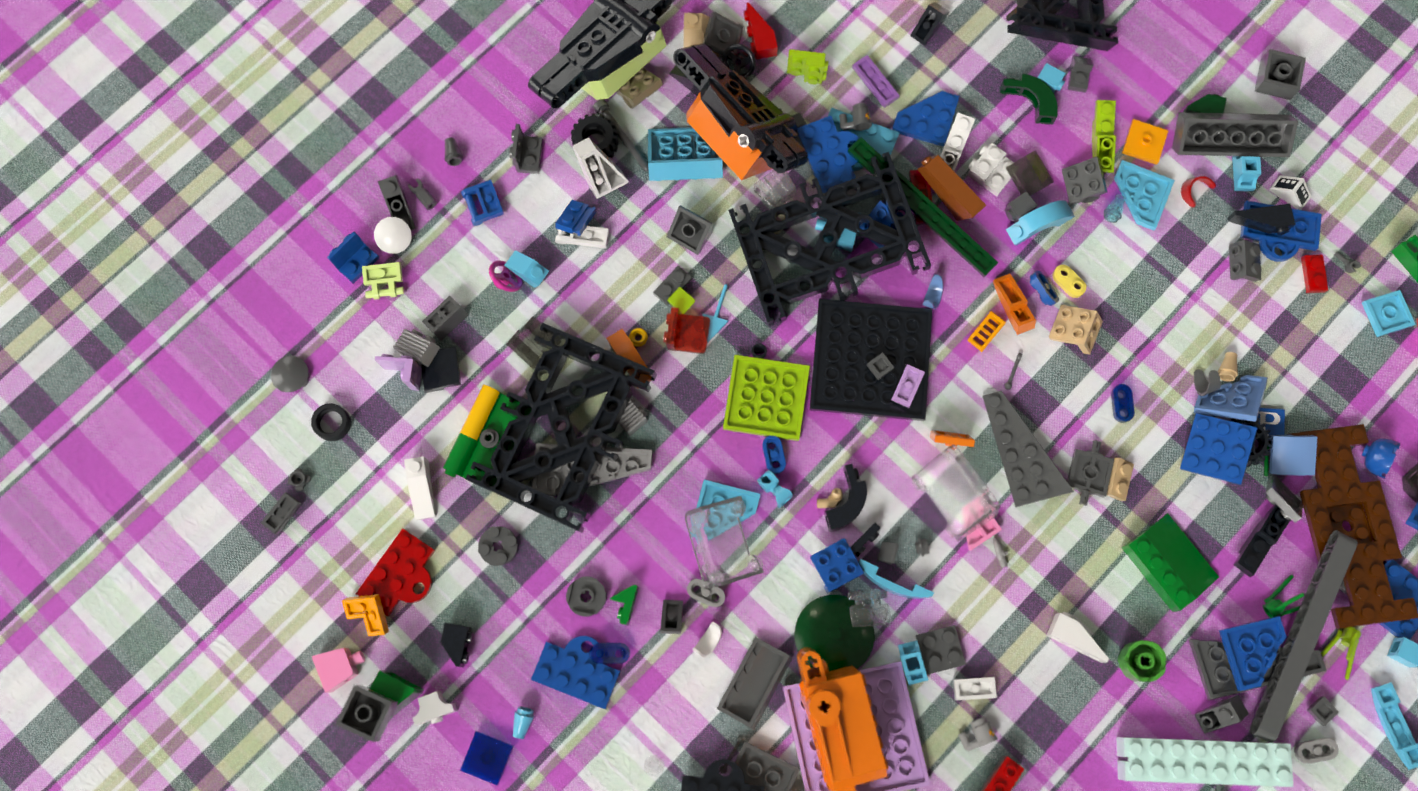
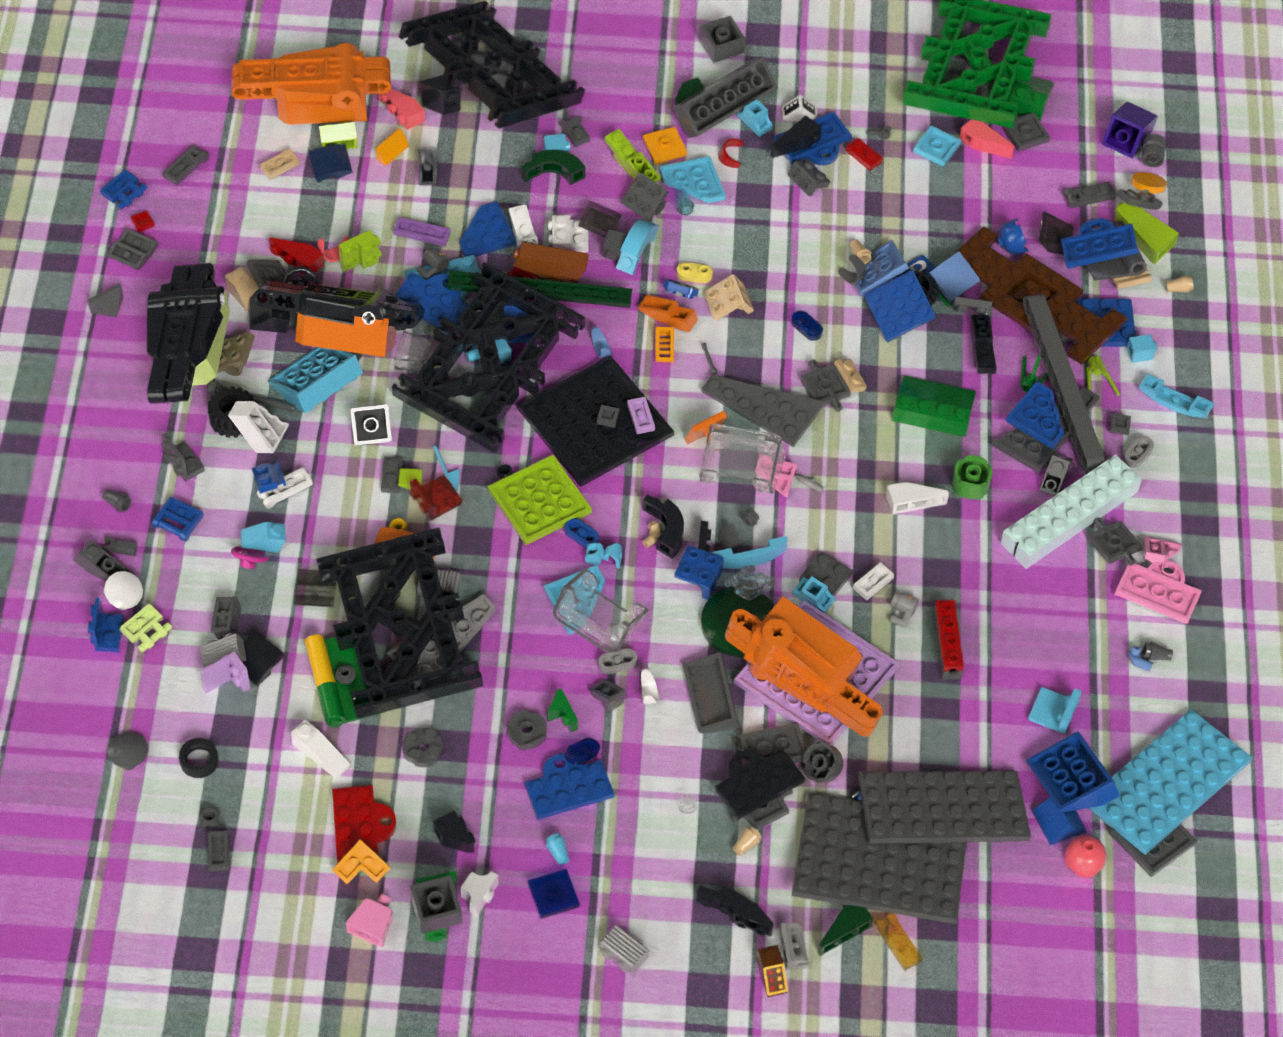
camera: 45 degrees left, 20 degrees down
none -> coral helmet [317,236,349,262]

